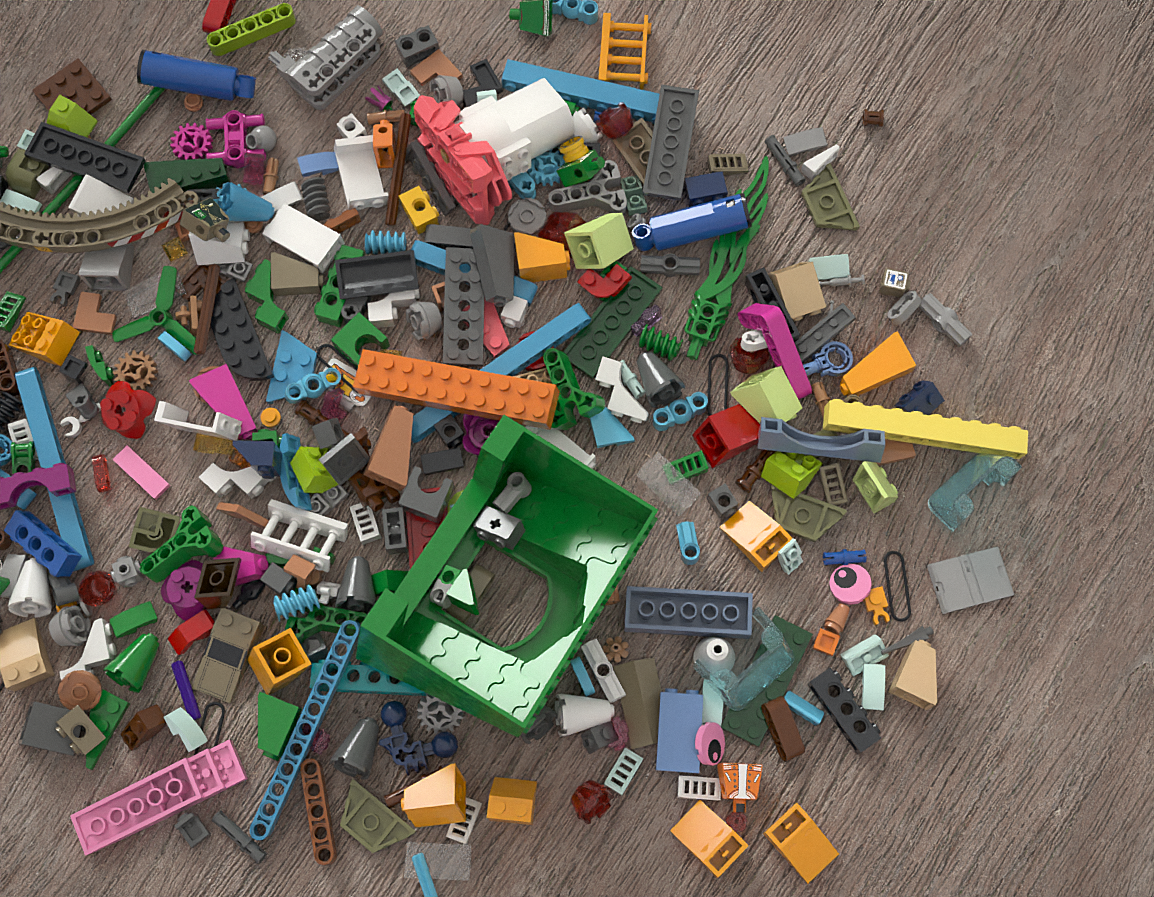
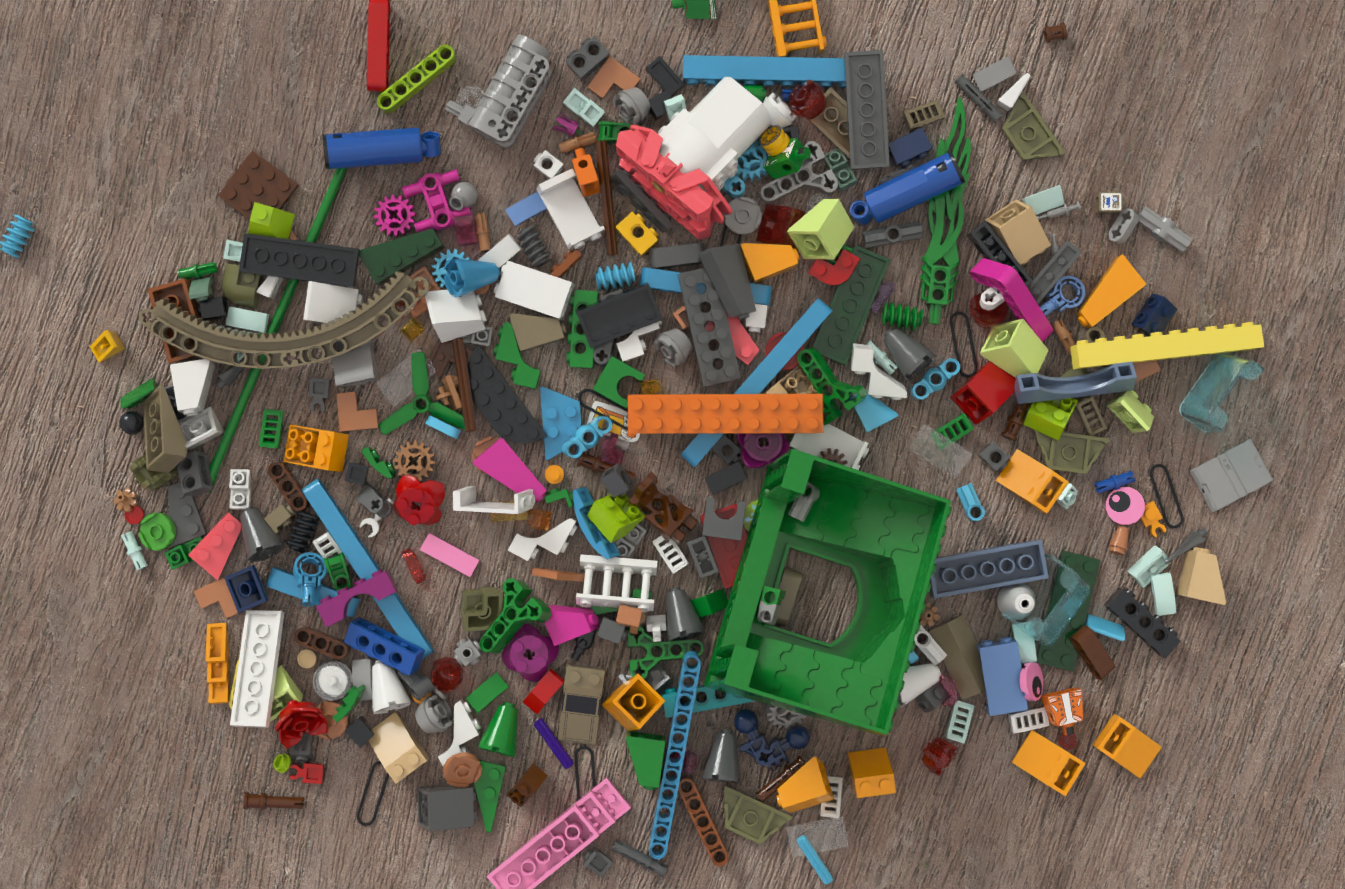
camera: 10 degrees left, 15 degrees up
dark tan brick [55,705,106,755] -> none
light aqua slope [164,707,208,752] -> none
torso [180,197,230,242] -> none
nougat plate [184,93,203,112] -> none
dark grey piece [187,189,220,200] -> none
dark brown slope [194,558,242,609] -> none
dark blue slope [233,441,282,479] -> none
medium azure piece [273,585,320,622] -> none
dark grey plate [319,433,370,486] -> none
nougat slope [364,405,413,491] -> none
slope [446,569,480,615] -> none
dark grey brick [473,506,526,550] -> none
light grey bush [627,213,646,230] -> none
orange plate [812,628,840,656] -> none

